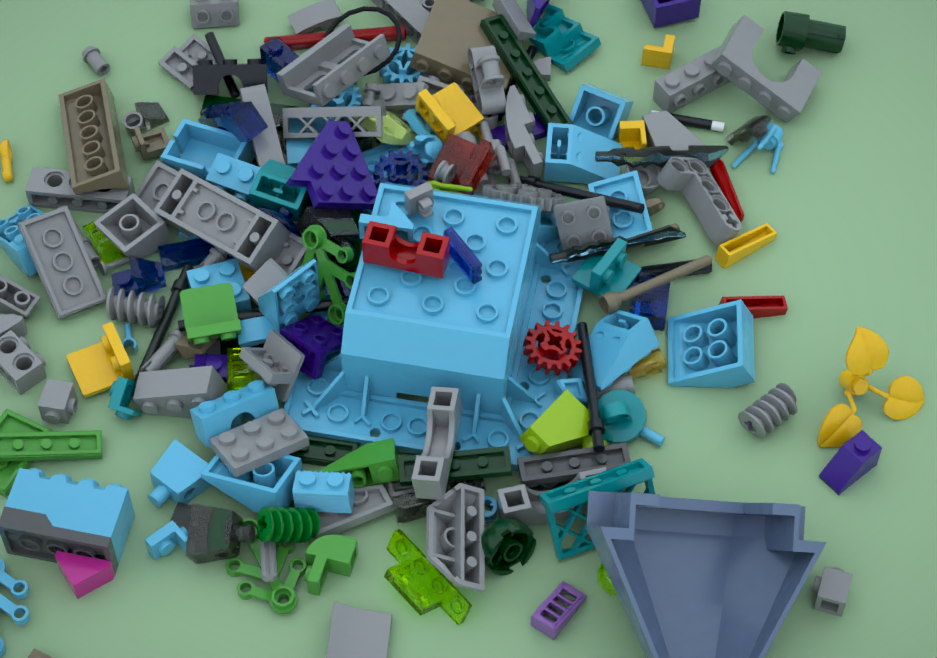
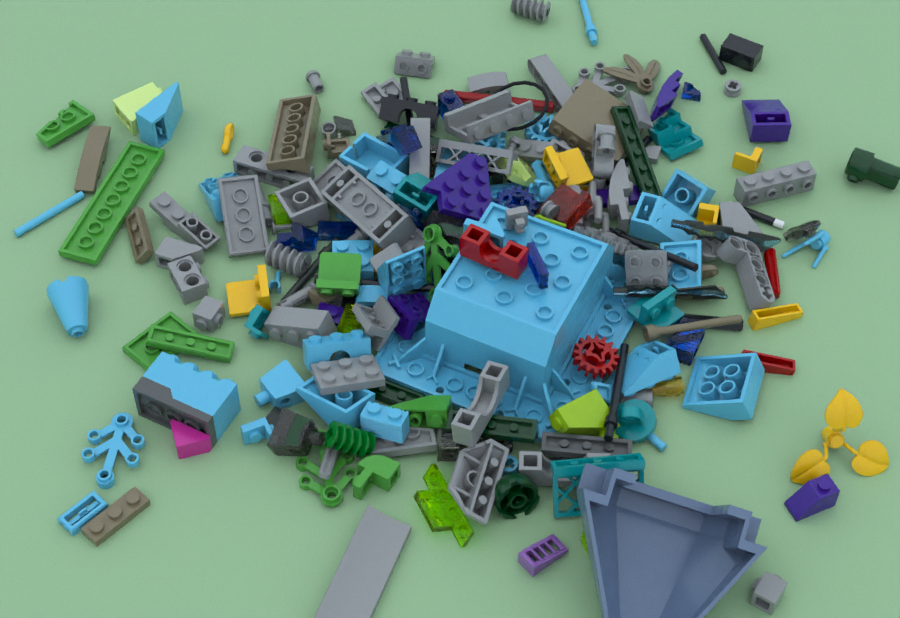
camera: 15 degrees right, 5 degrees down
light grey arch [710,15,822,123] -> none
light grey piece [738,383,798,439] -> none

